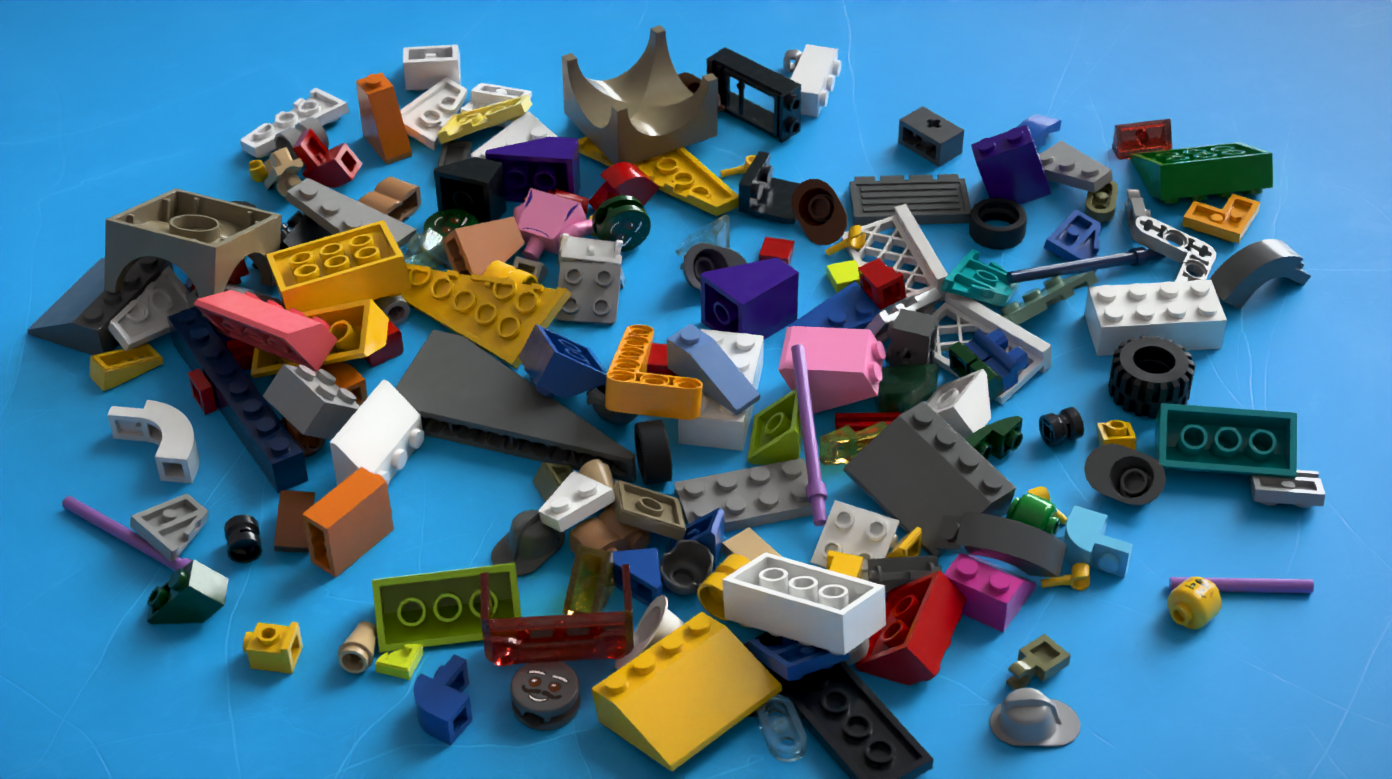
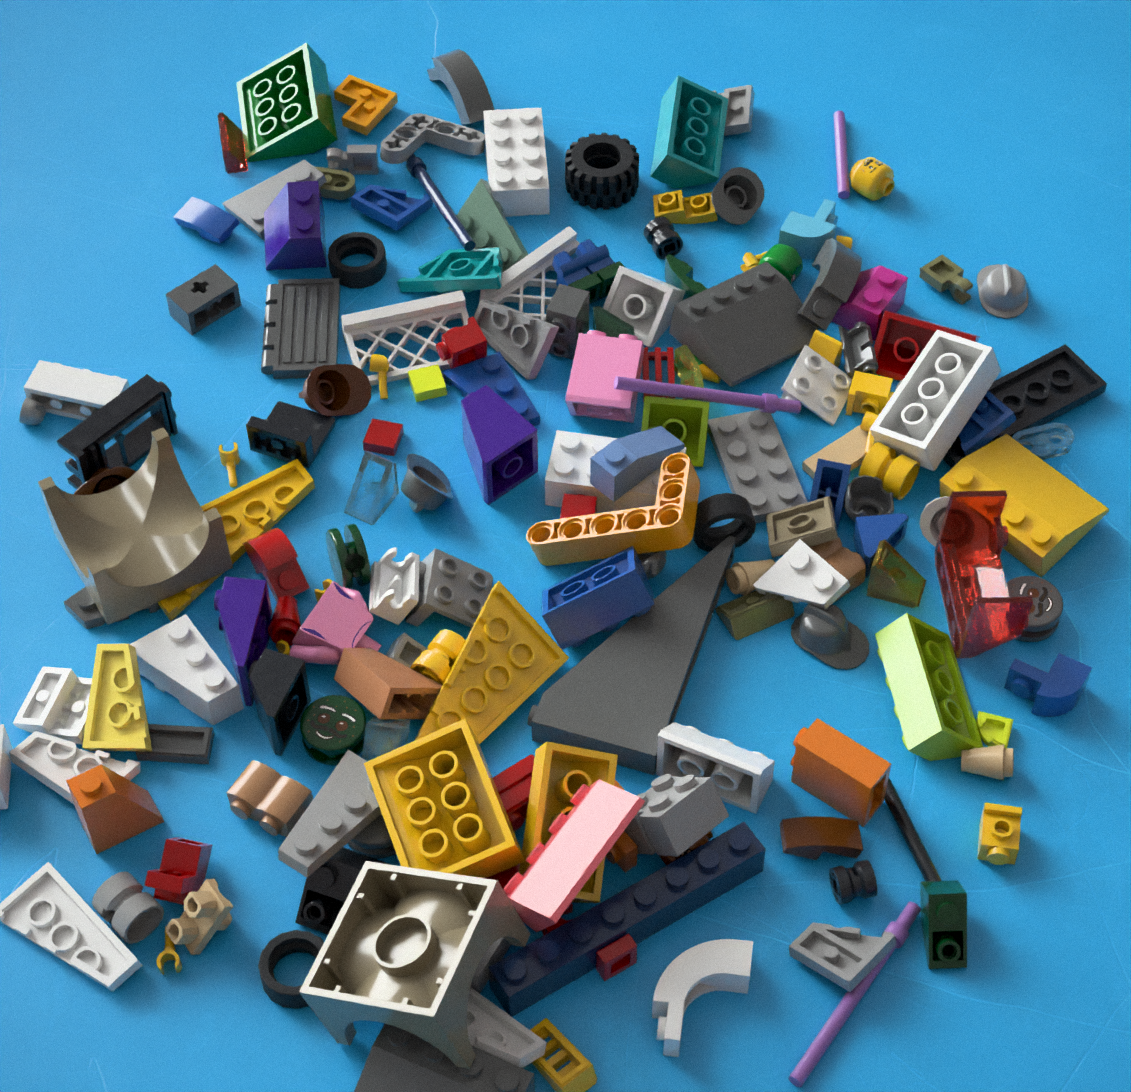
camera: 90 degrees left, 10 degrees up
none -> black bar [884,778,942,881]

